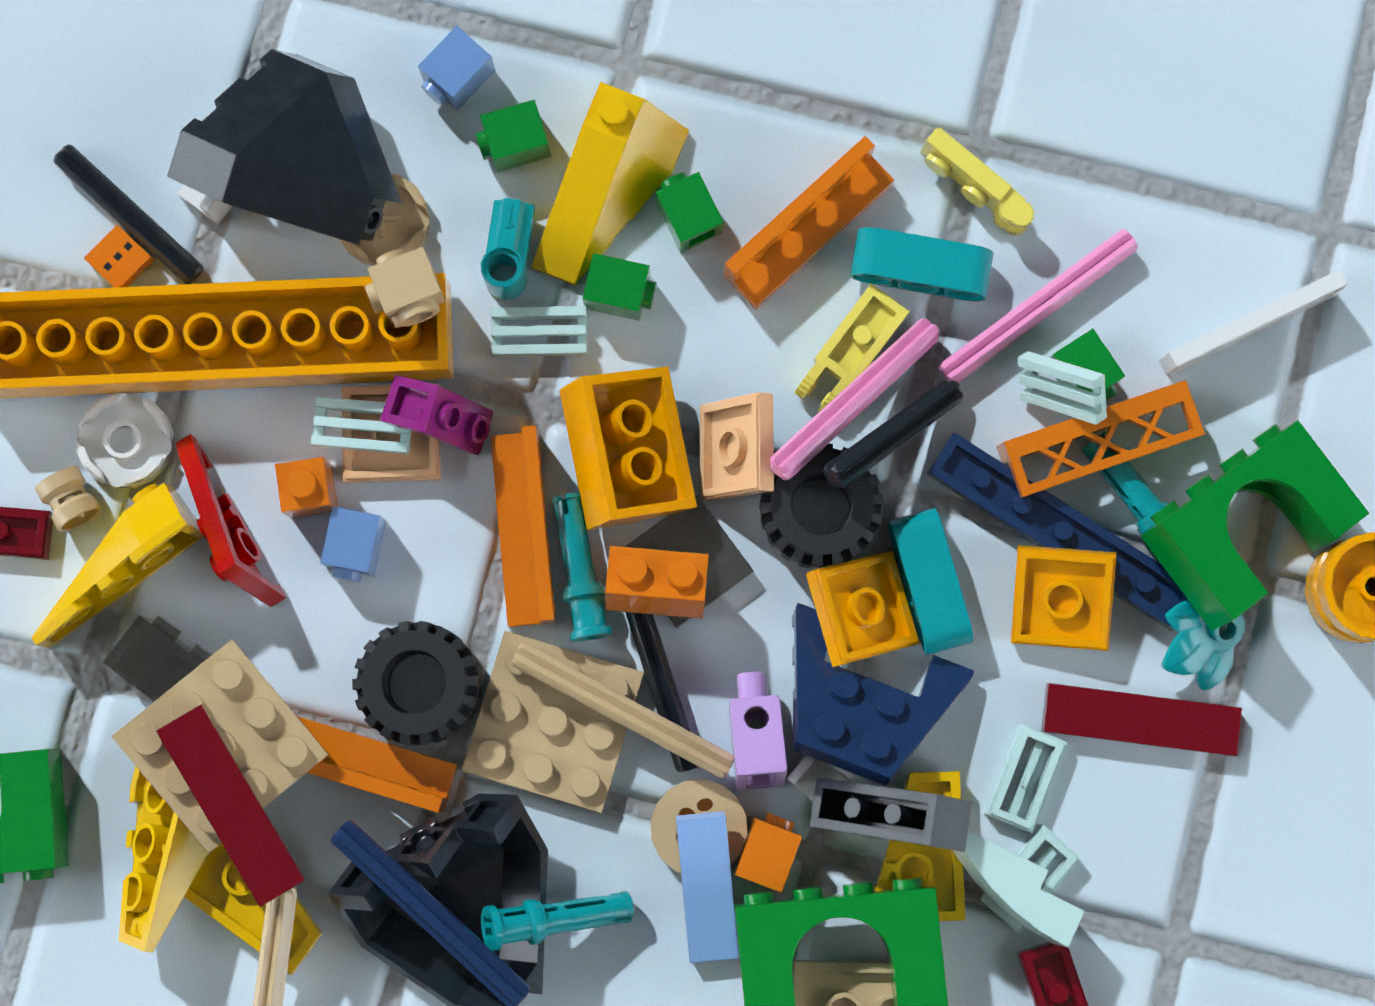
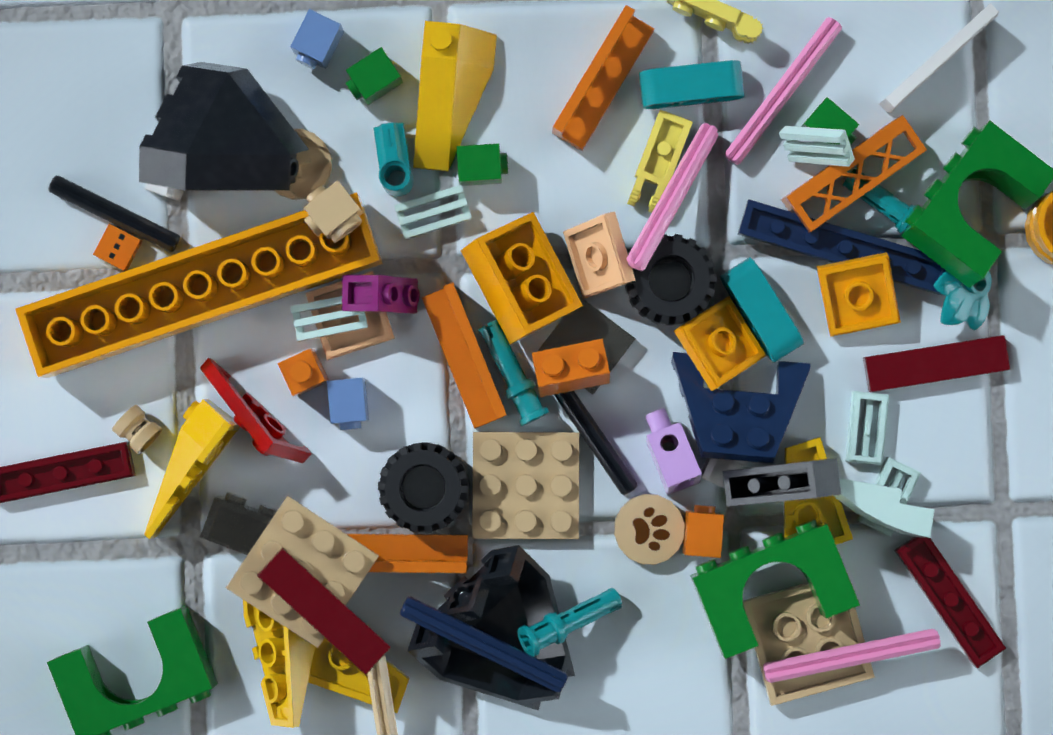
camera: 15 degrees left, 5 degrees up
white tile [76,393,174,488] -> none
tan axle [512,643,734,778] -> none
green brick [656,172,724,254] -> none
light blue tile [676,811,739,963] -> none
black axle [823,380,964,488] -> none

